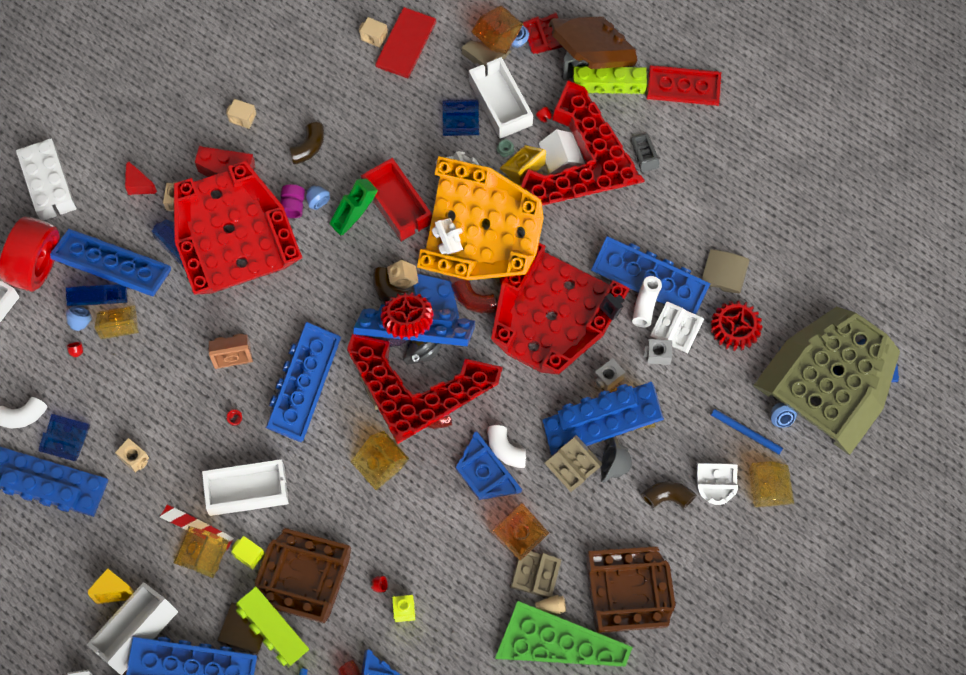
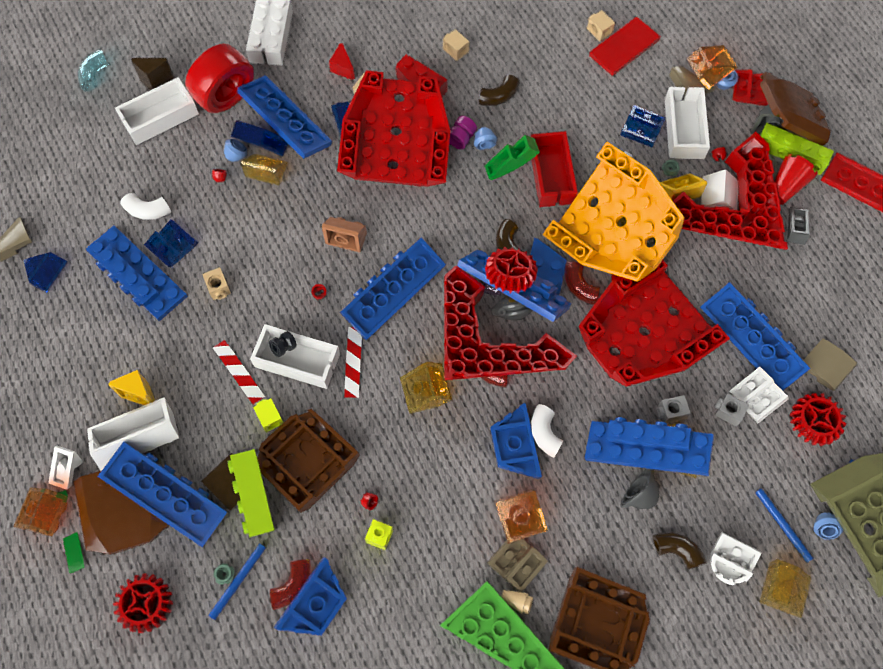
camera: 25 degrees right, 0 degrees up
clear yellow slope [173,526,229,578] -> none
tan brick [387,260,419,290] -> none
white hips [432,218,463,254] -> none
dark tan slope [545,435,602,492] -> none
black tile [599,293,625,320] -> none
white cylinder [632,276,662,327] -> none
none -> black wheel [269,331,297,357]
none -> sticker [344,327,362,398]
none -> red cone [774,154,817,205]

